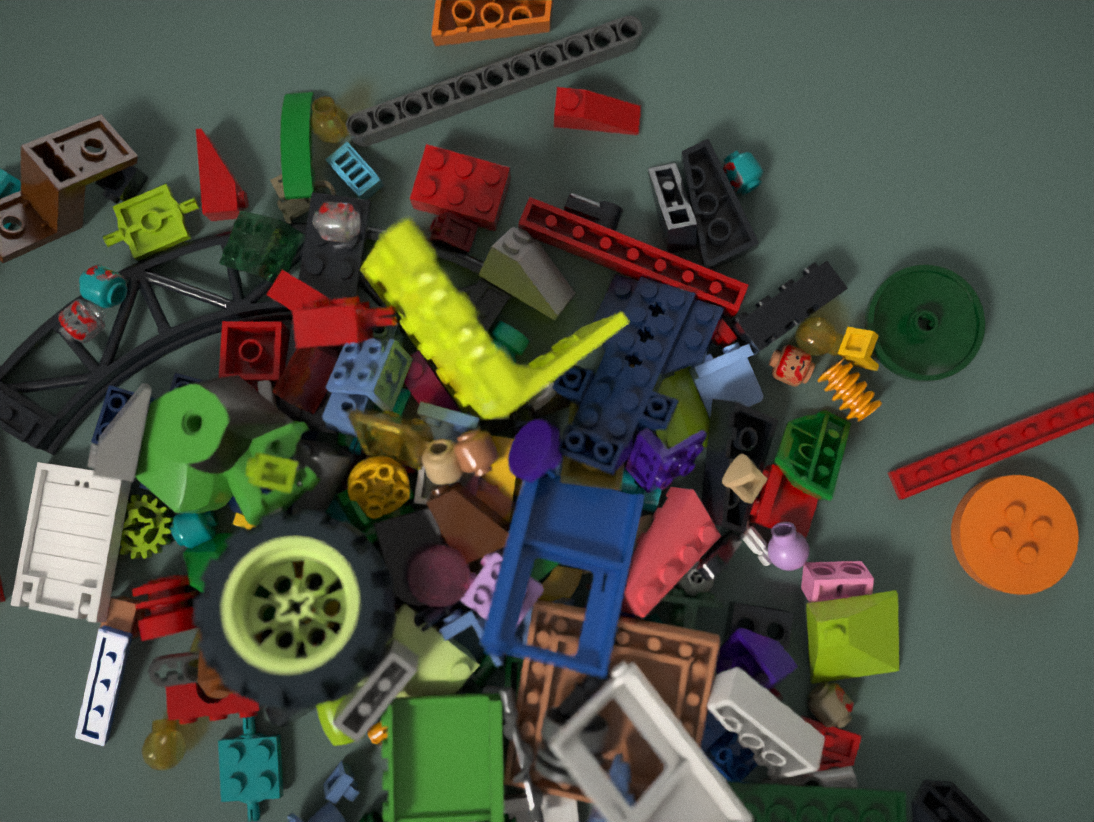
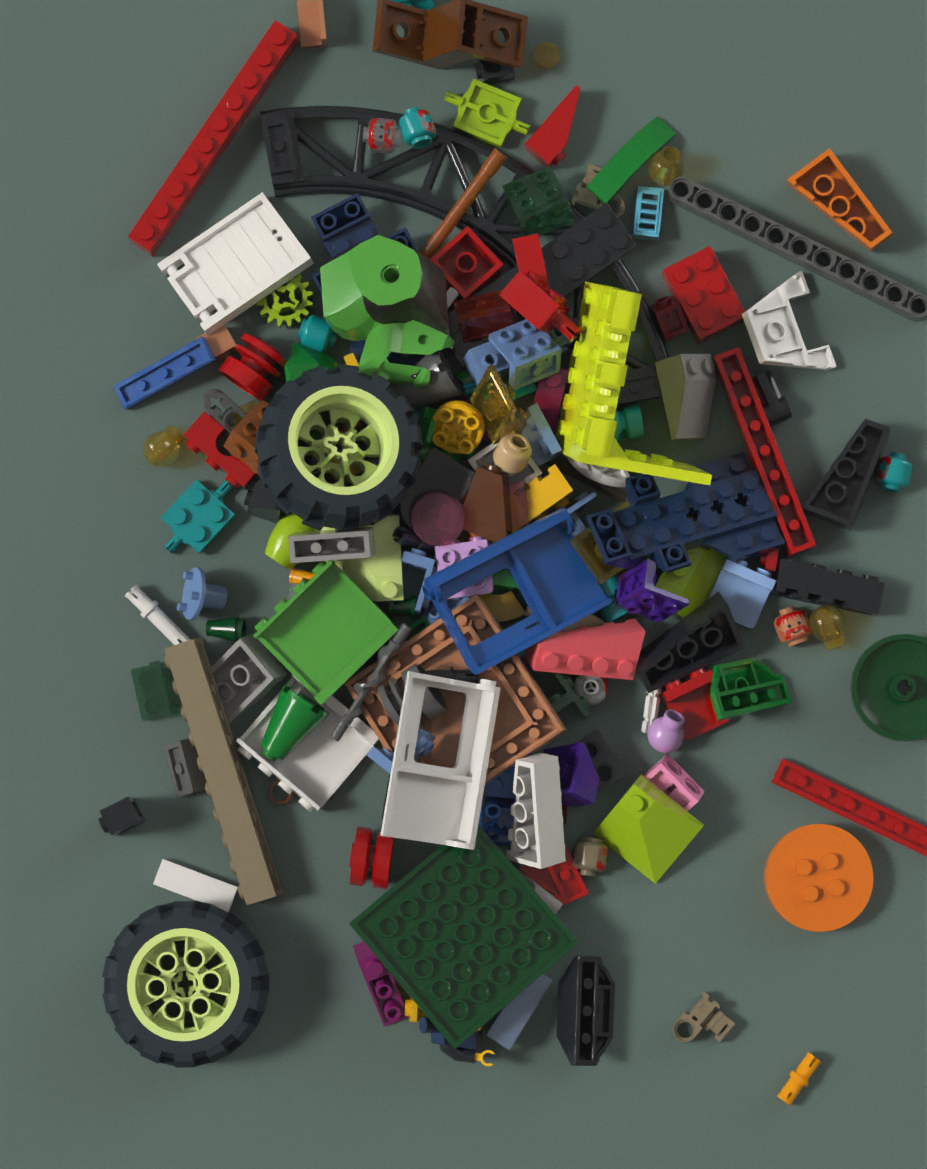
camera: 50 degrees right, 0 degrees up
light grey slope [88,383,151,482] -> none
lime bracket [245,452,298,493] -> none
clear head [313,201,361,242] -> none
medium blue tile [323,760,360,804] -> none
nougat head [453,428,499,476] -> none
dark purple tile [508,419,561,483] -> none
black bush [509,402,535,437] -> none
red slope [554,87,641,135] -> none
black slope [648,163,697,253] -> none
black beam [696,530,742,581] -> none
tan tile [722,454,767,503] -> none
light orange piece [817,357,882,422] -> none
yellow panel [837,327,879,371] -> none
none -> dark orange piece [419,148,508,259]
none -> clear yellow tile [533,42,560,70]
none -> dark tan piece [673,992,735,1043]
none -> white wing [742,271,837,371]

